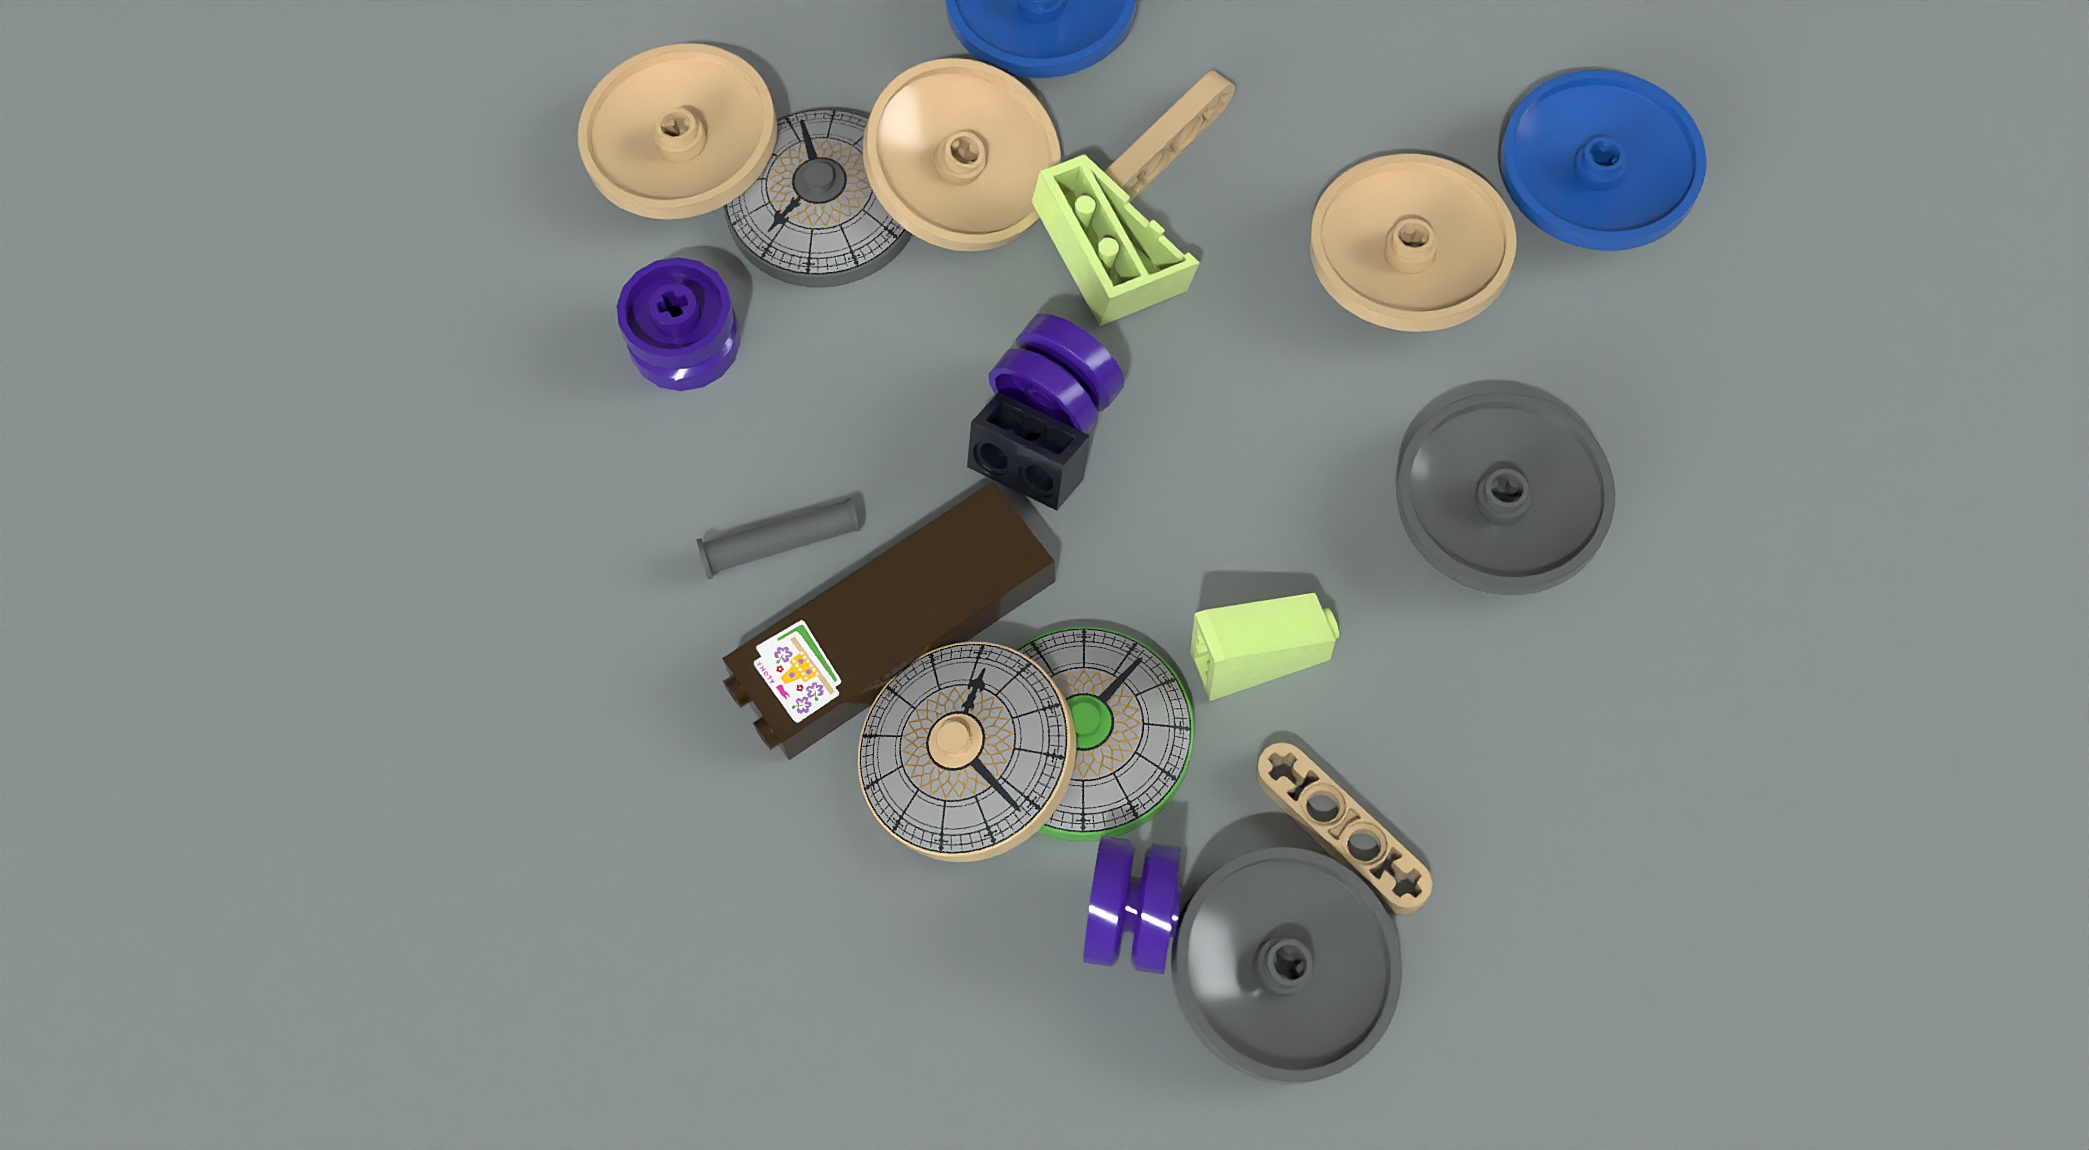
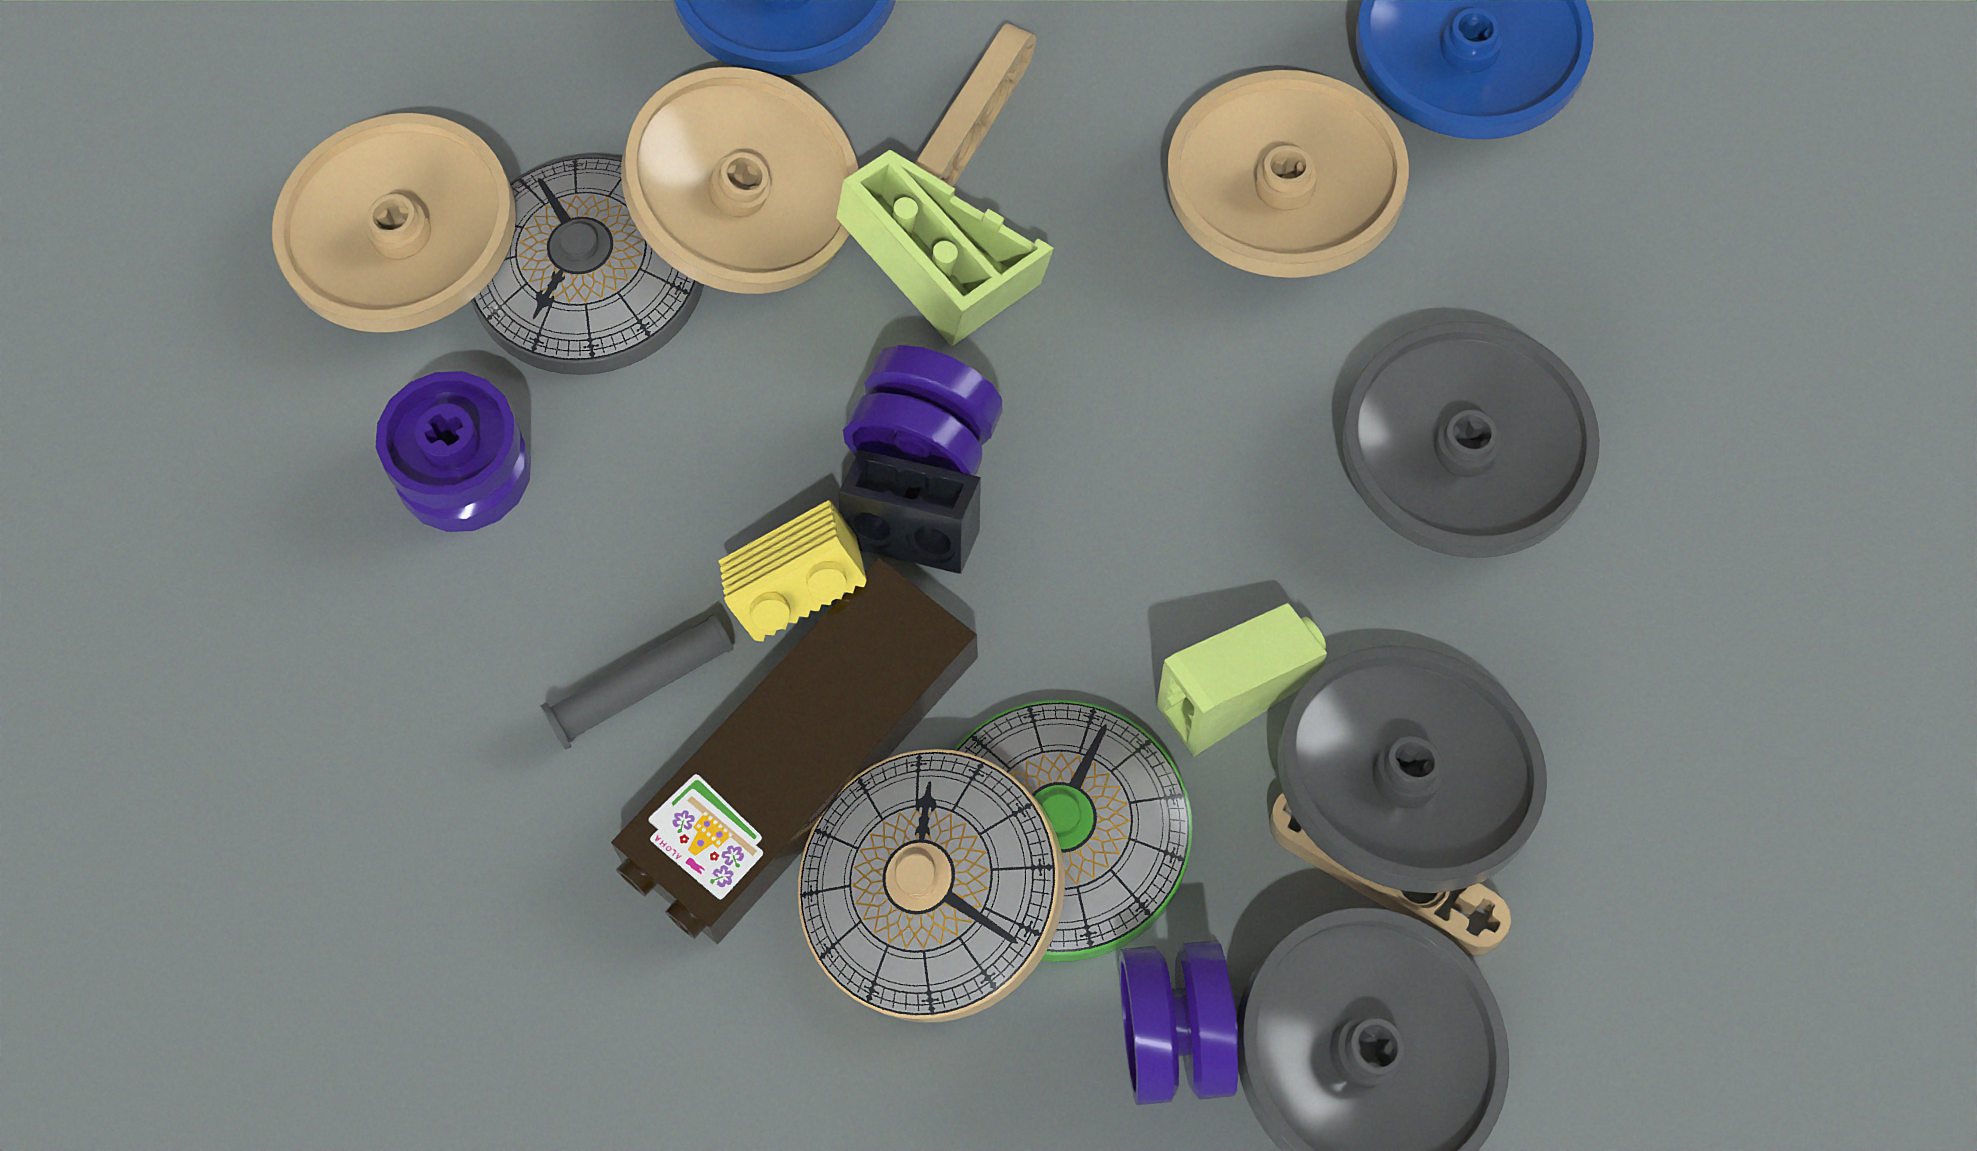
camera: 15 degrees left, 0 degrees up
none -> light yellow brick [718,500,866,642]
none -> dark grey dish [1277,646,1547,893]

